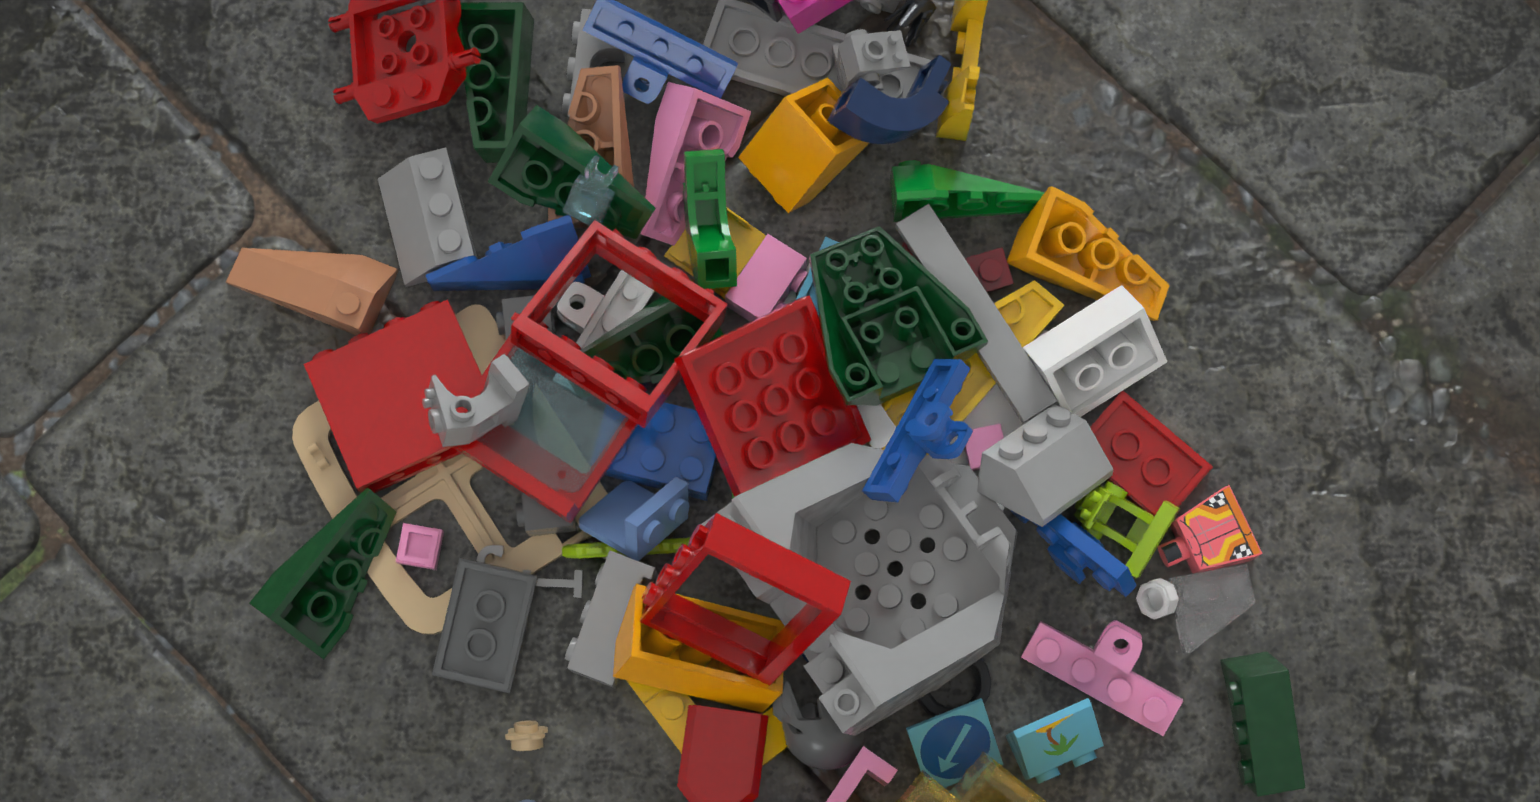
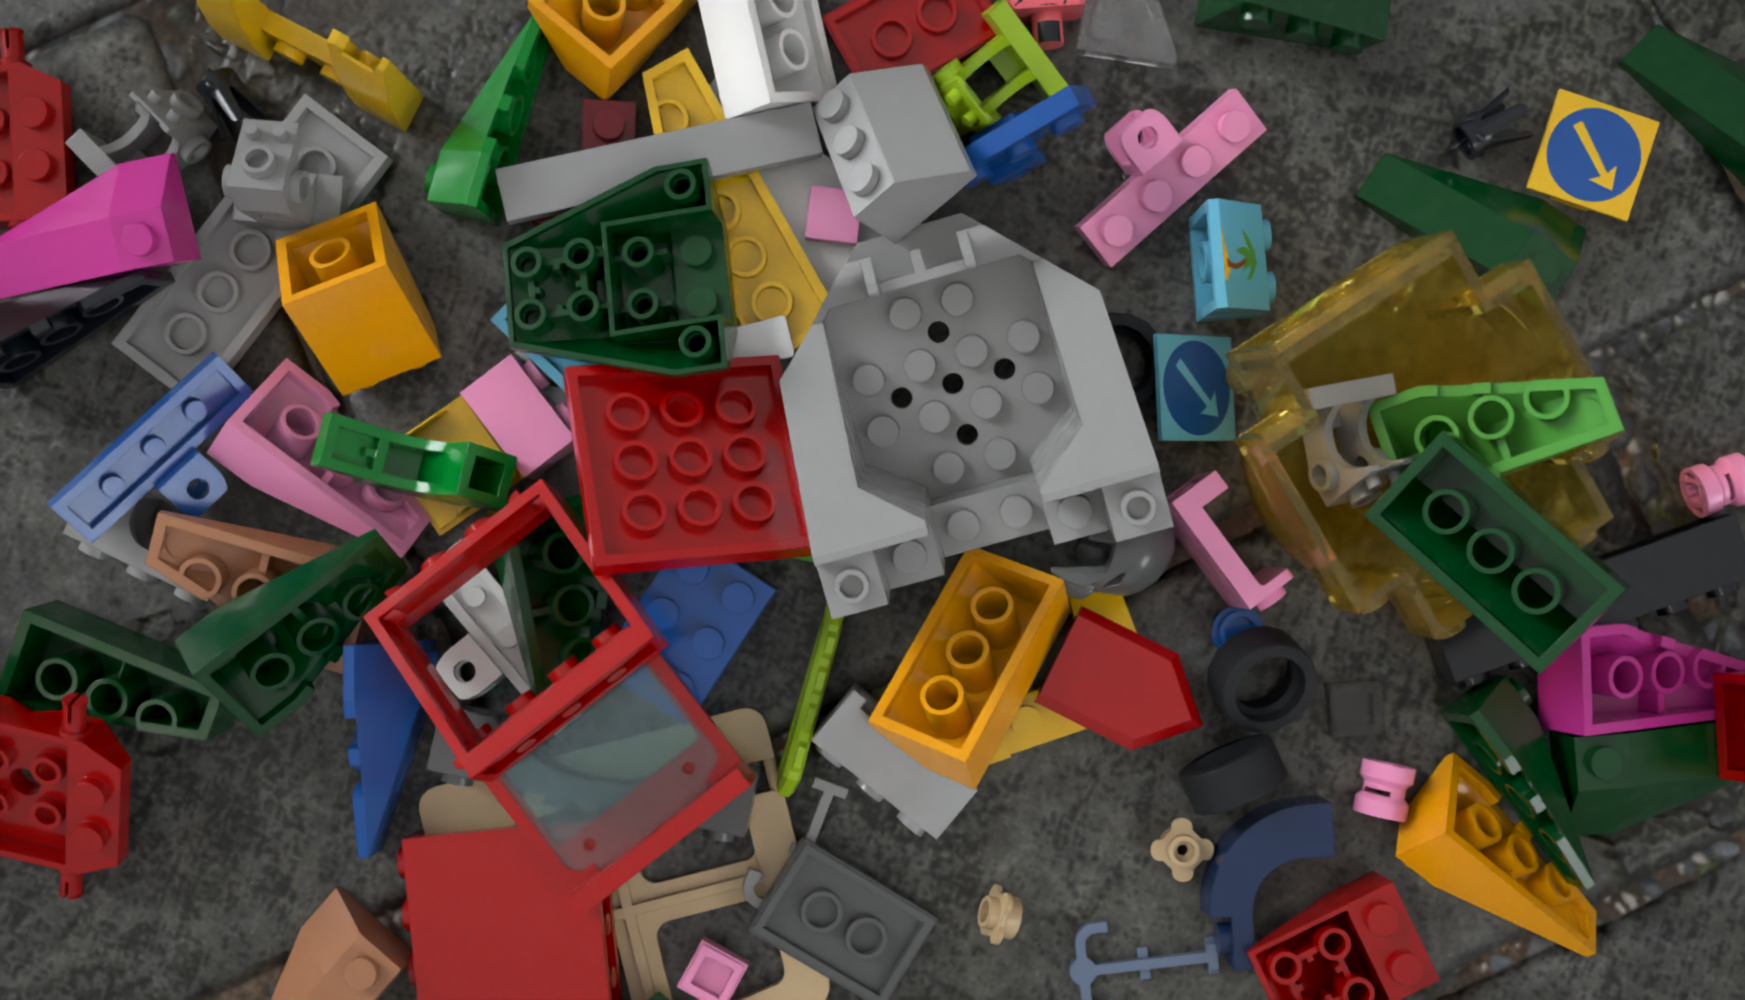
camera: 75 degrees left, 10 degrees up
light grey slope [378,147,478,287] -> none
light grey tile [422,354,530,447] -> none
clear light blue plate [562,155,619,226] -> none
medium blue bracket [579,477,690,561] -> none
red window [639,513,851,686] -> none
dark blue arch [827,55,952,144] -> none
blue plate [862,359,973,502] -> none
white tile [1136,578,1179,620] -> none

